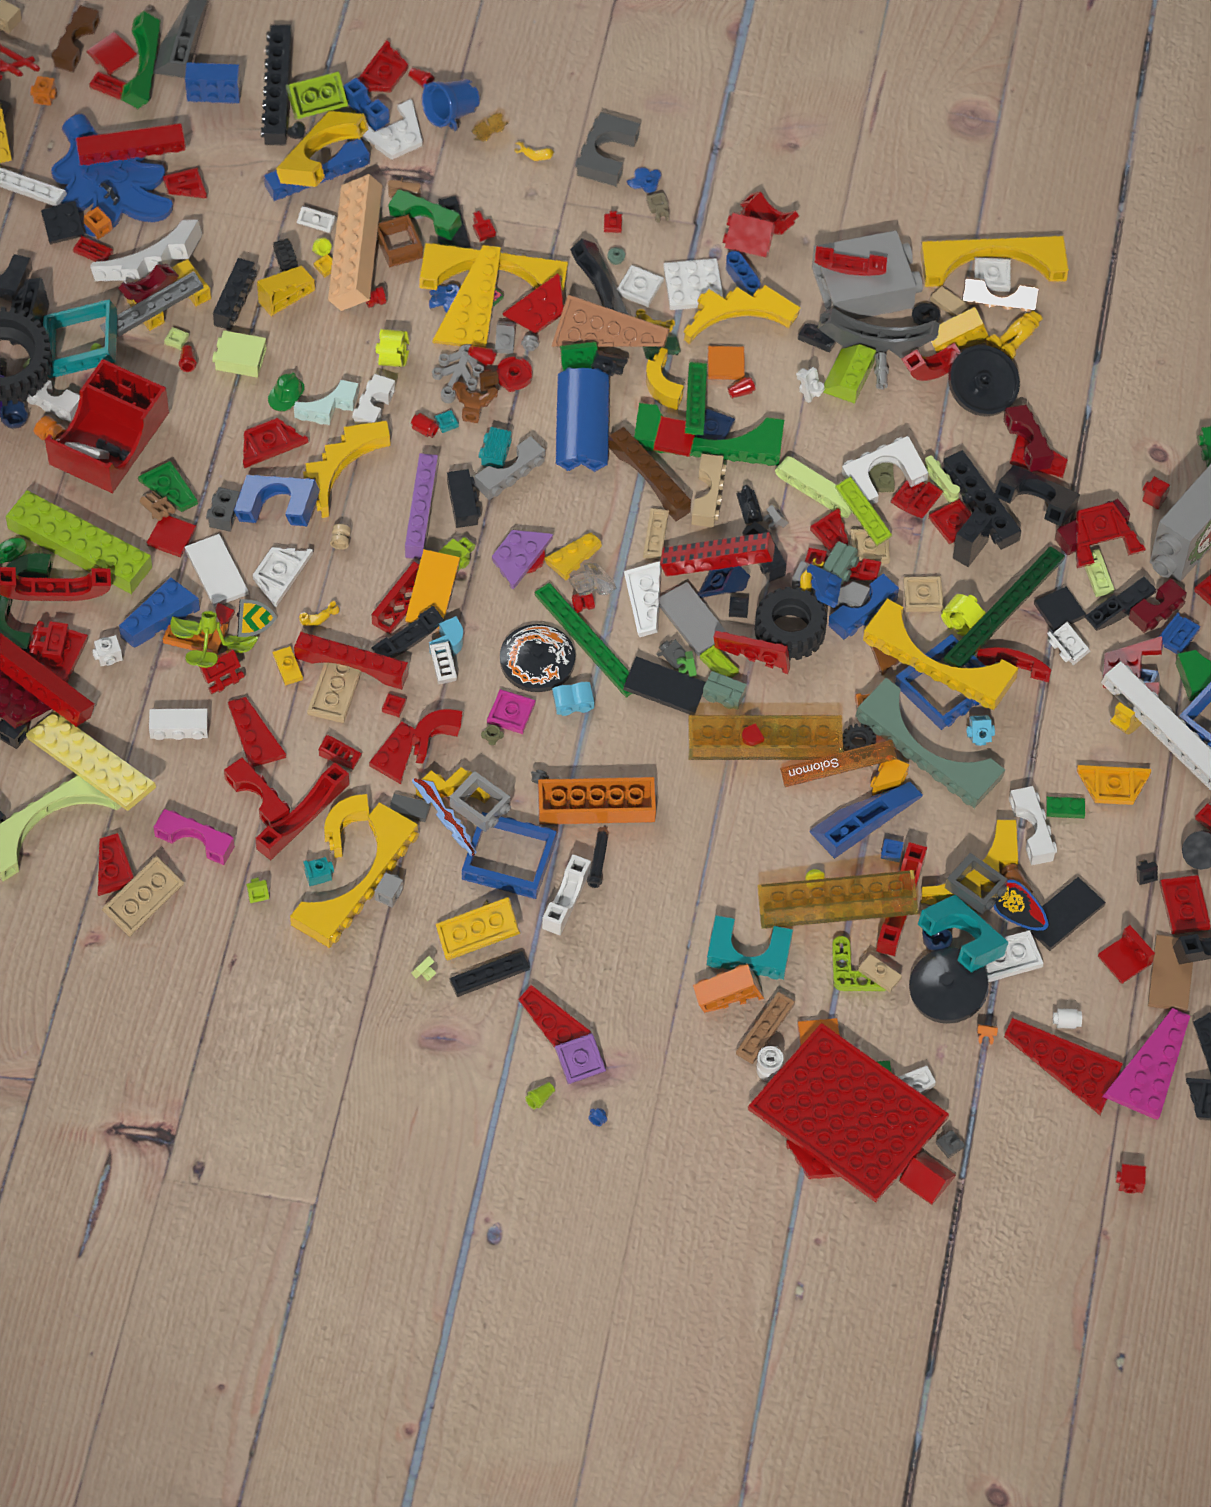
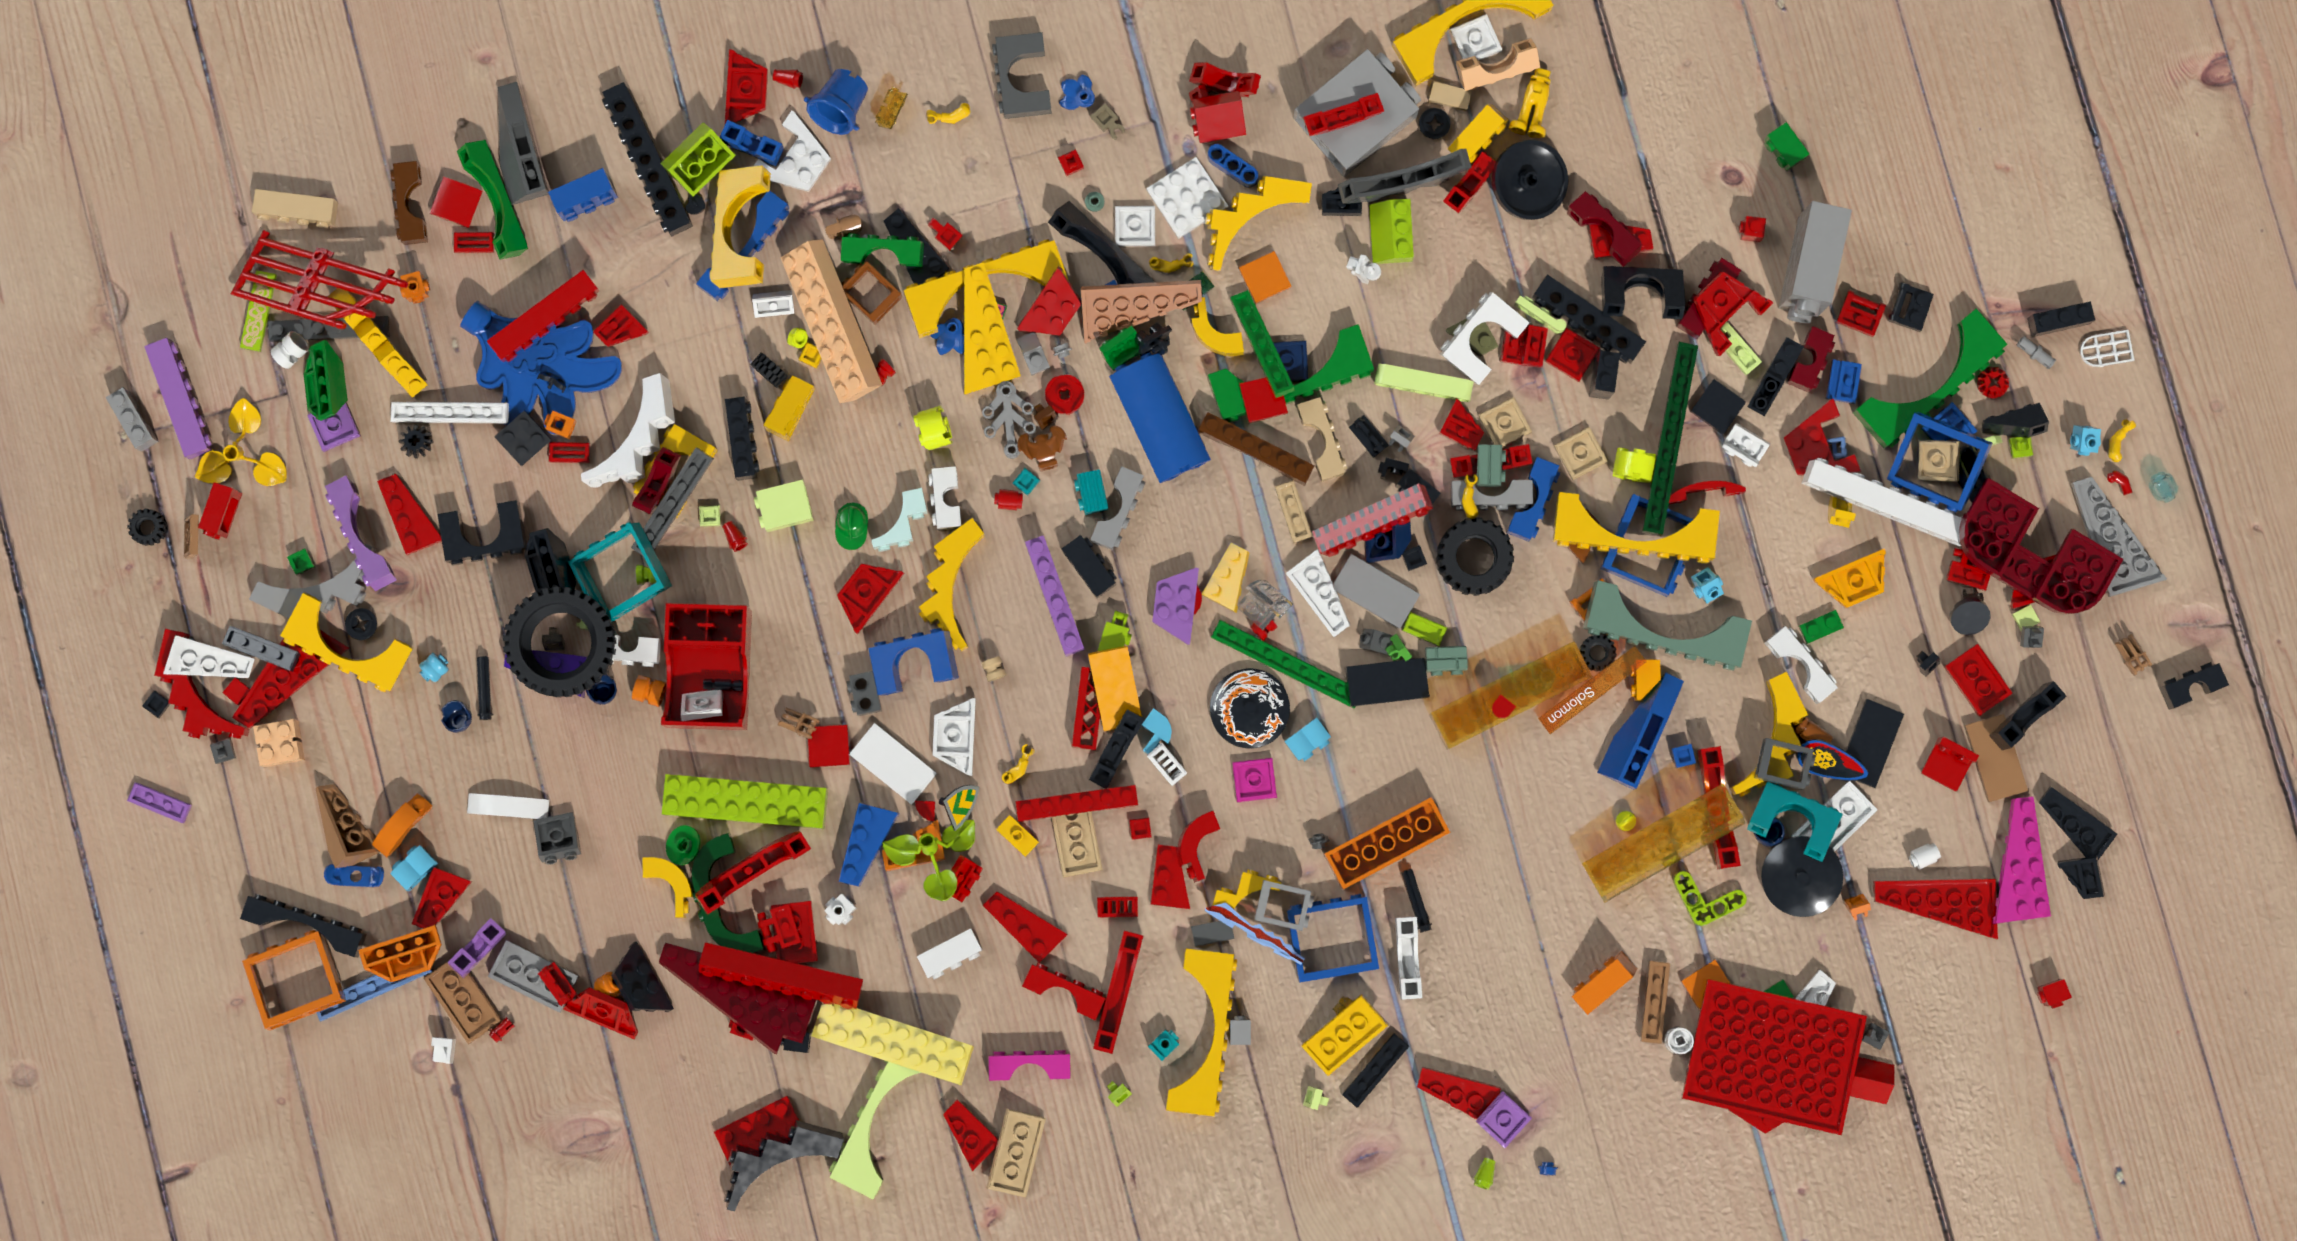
camera: 25 degrees left, 25 degrees up
green wing [138,461,198,512] -> none
yellow arch [324,794,369,858] -> none
red cone [468,345,496,366] -> none
olive plate [481,725,504,745] -> none
teal arch [706,915,793,980] -> none
red wing [713,631,790,674] -> none
red cone [727,377,756,398] -> none
blue wing [807,563,842,608] -> none
lime tile [835,476,892,546] -> none
tan plate [858,954,902,992] -> none
light grey pin [874,352,889,389] -> none

